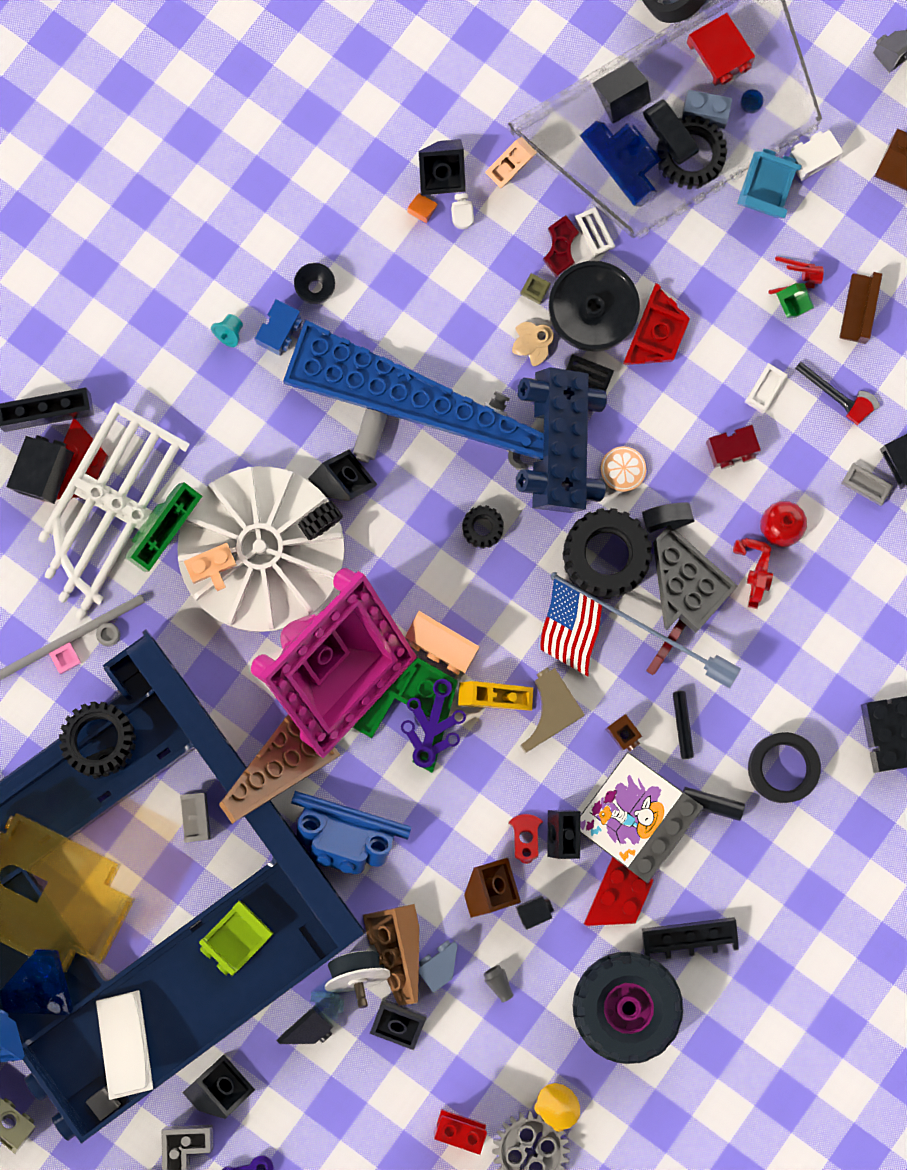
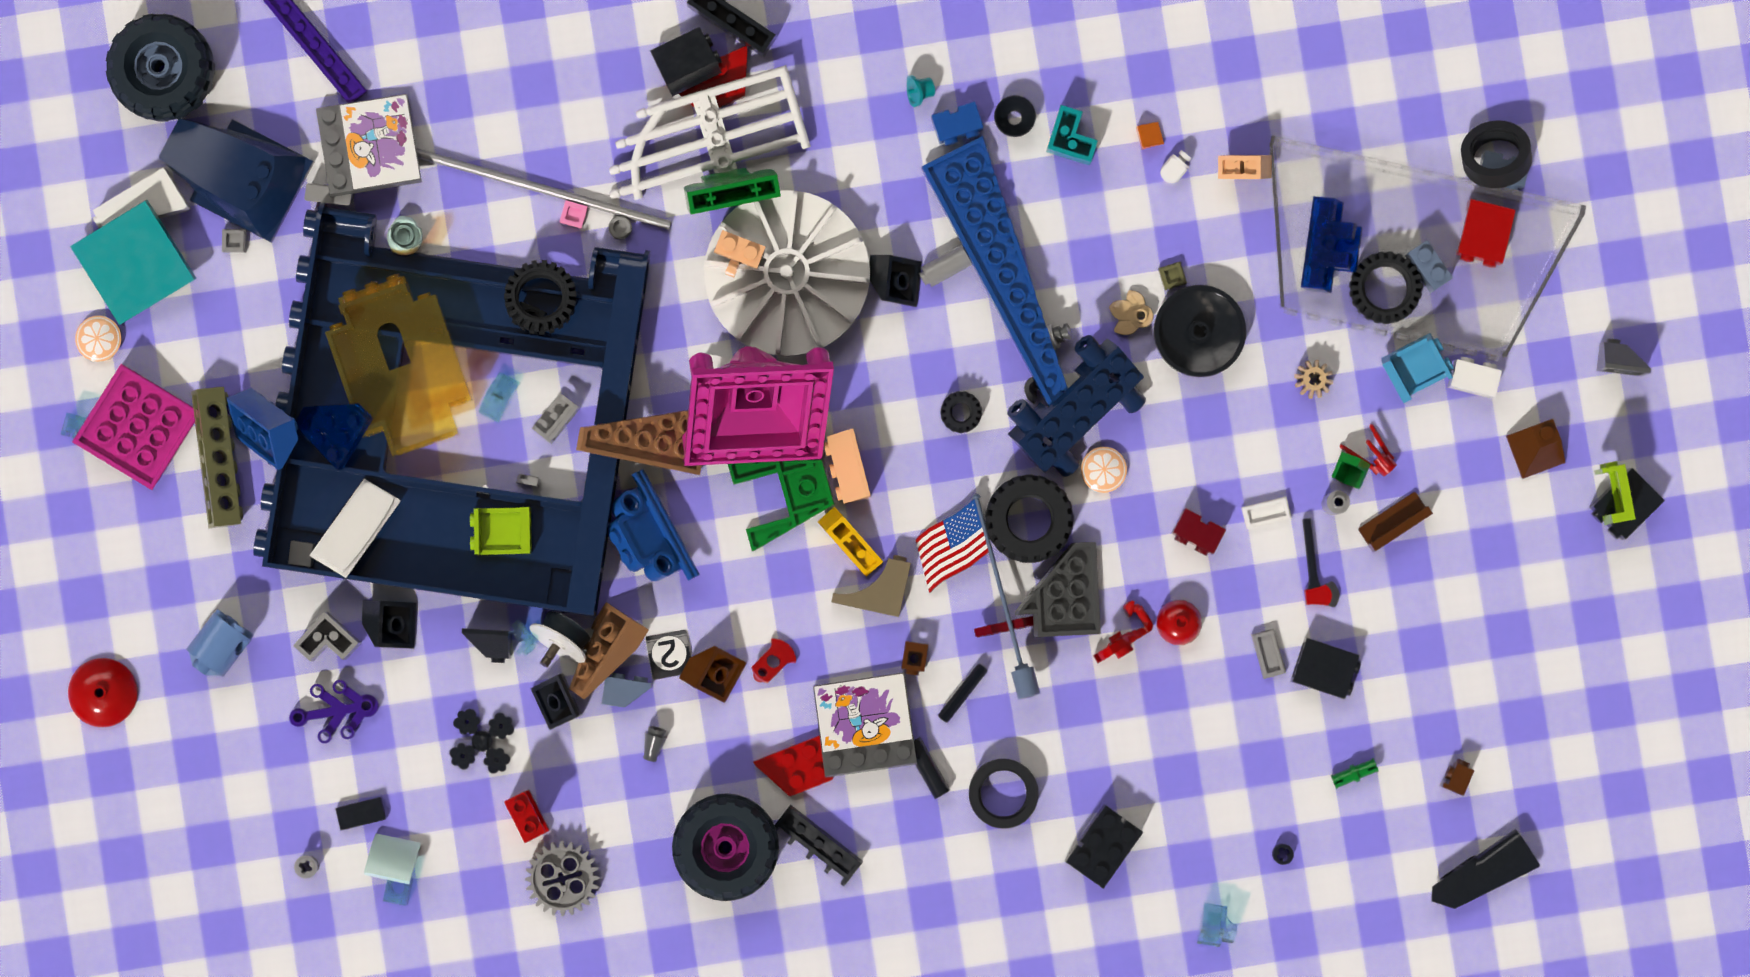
camera: 45 degrees right, 5 degrees up
black tyre [298,500,343,540] -> none
dark purple plant [401,679,466,768] -> none
black slope [418,139,466,195] -> none
black brick [515,895,554,930] -> none
yellow dish [534,1083,580,1132] -> none
dark red tile [543,215,579,278] -> none
black brick [547,810,581,859] -> none
black tile [566,354,614,392] -> none
white tile [575,207,615,258] -> none
black slope [592,61,651,124] -> none
red wing [623,283,690,365] -> none
black slope [642,502,695,534] -> none
black beam [643,99,699,165] -> none
clear blue tile [740,89,764,113] -> none
none -> black plant [449,709,514,774]
none -> clear light blue slope [478,372,520,423]
none -> light grey tile [516,474,540,487]
none -> sticker [646,630,691,680]
none -> teal brick [1046,105,1098,166]
none -> tan gear [1294,360,1333,399]
none -> light grey brick [1321,490,1350,515]

